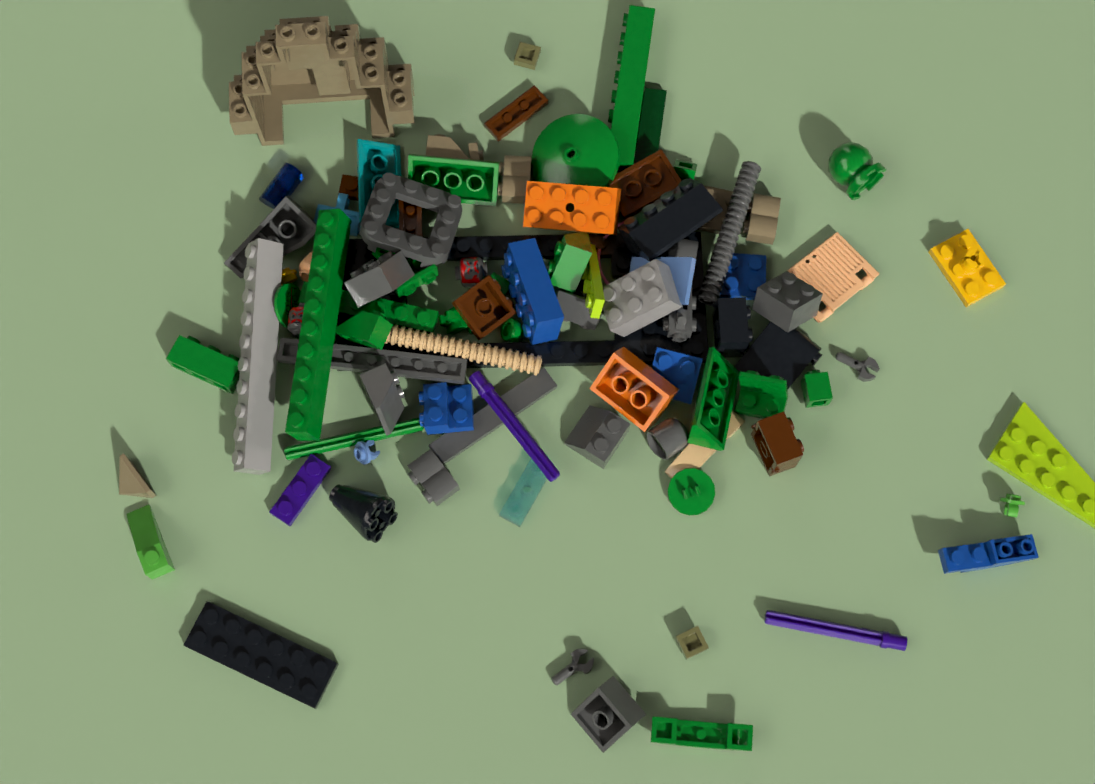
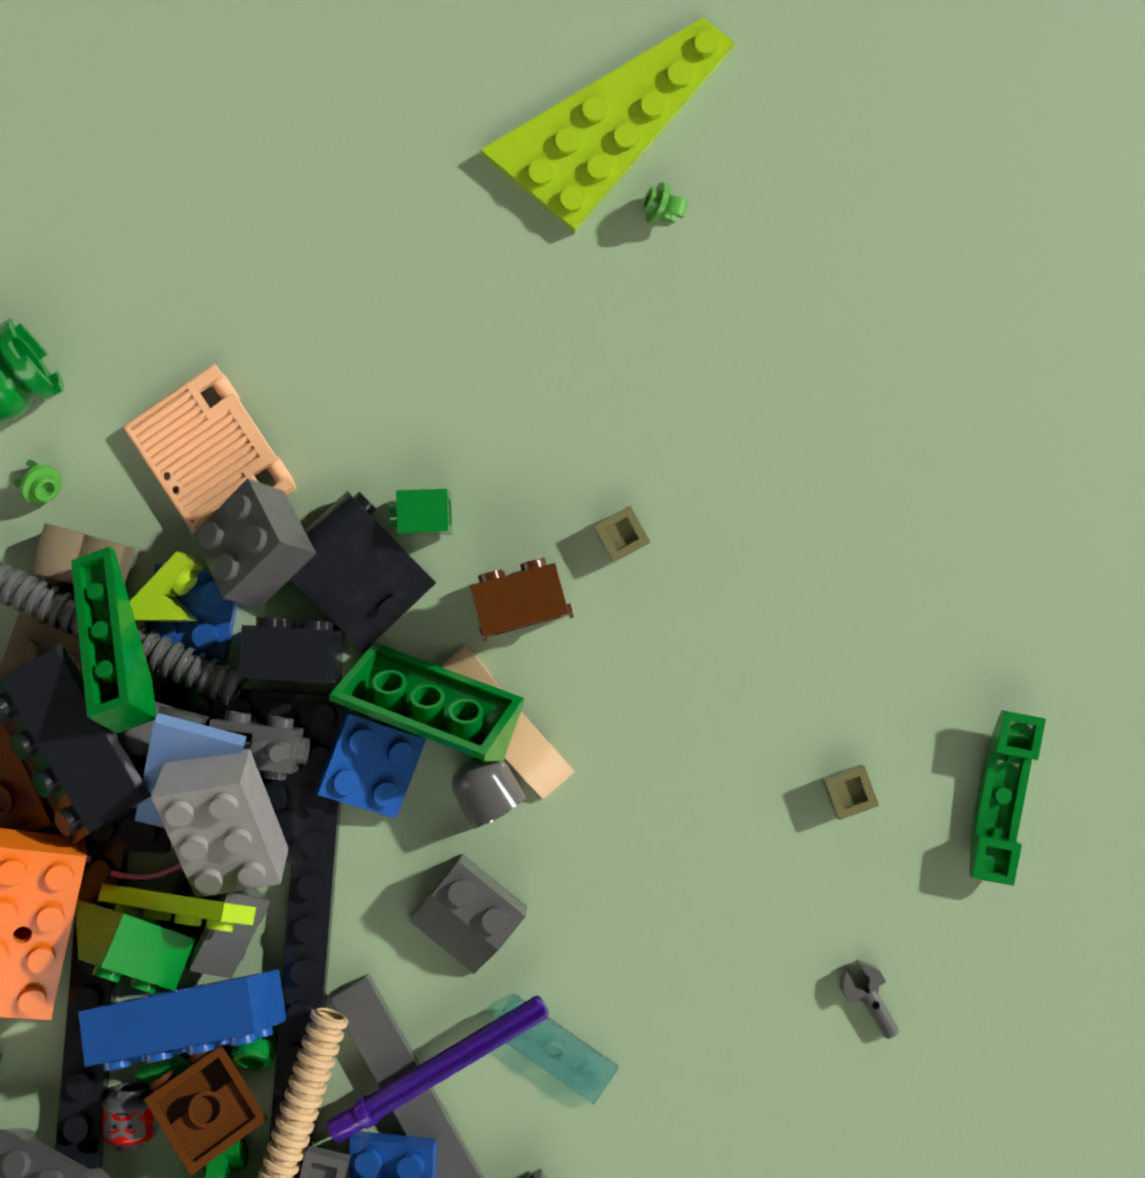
camera: 85 degrees left, 15 degrees up
dark grey slope [571,676,646,753] -> none
orange brick [589,347,679,432] -> none
green piece [668,468,715,516] -> none
green bracket [735,370,788,419] -> none
dark purple axle [764,610,908,651] -> none
dark grey bar [836,352,880,382] -> none
yellow plate [929,229,1006,307] -> none
blue slope [938,534,1039,574] -> none
none -> bright green plate [13,460,62,505]
none -> green slope [71,546,157,733]
none -> lime slope [130,551,204,622]
none -> olive plate [593,506,650,563]

